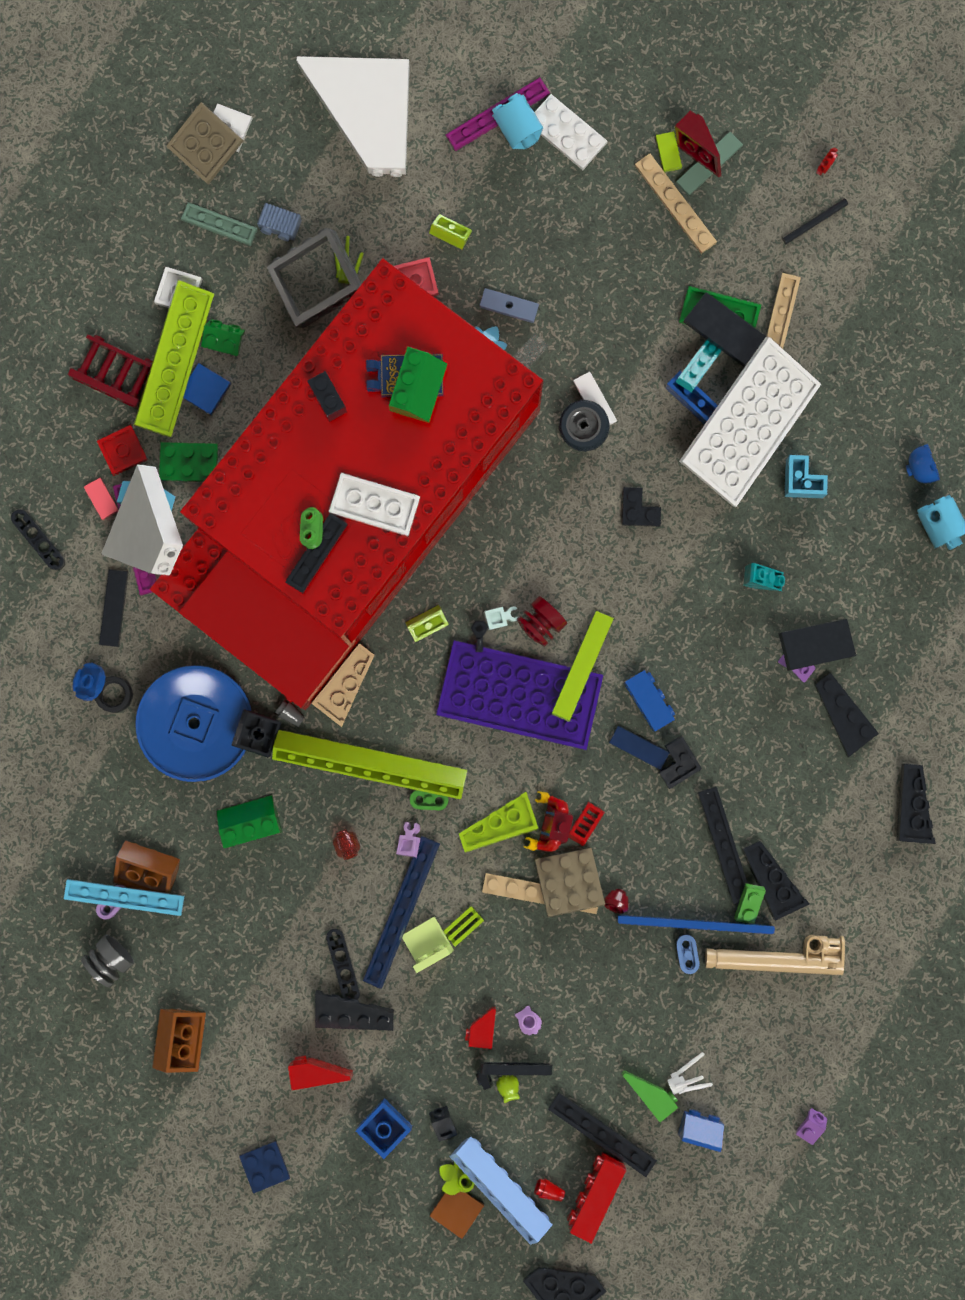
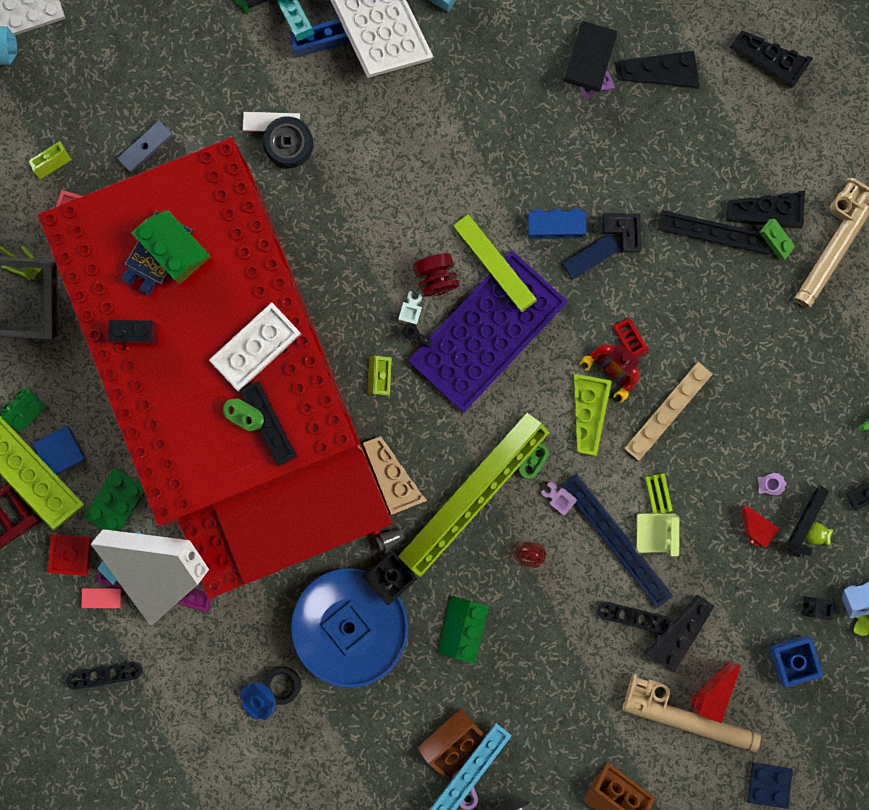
camera: 60 degrees left, 0 degrees up
black tile [99,569,129,647] -> none
dark tan plate [535,848,605,917] -> none
dark red cone [604,889,629,914] -> none
blue tile [617,915,775,934] -> none
black plate [622,487,661,527] -> none
medium blue plate [676,934,699,974] -> none
teal slope [743,563,785,591] -> none
none -> tan piece [622,673,761,753]

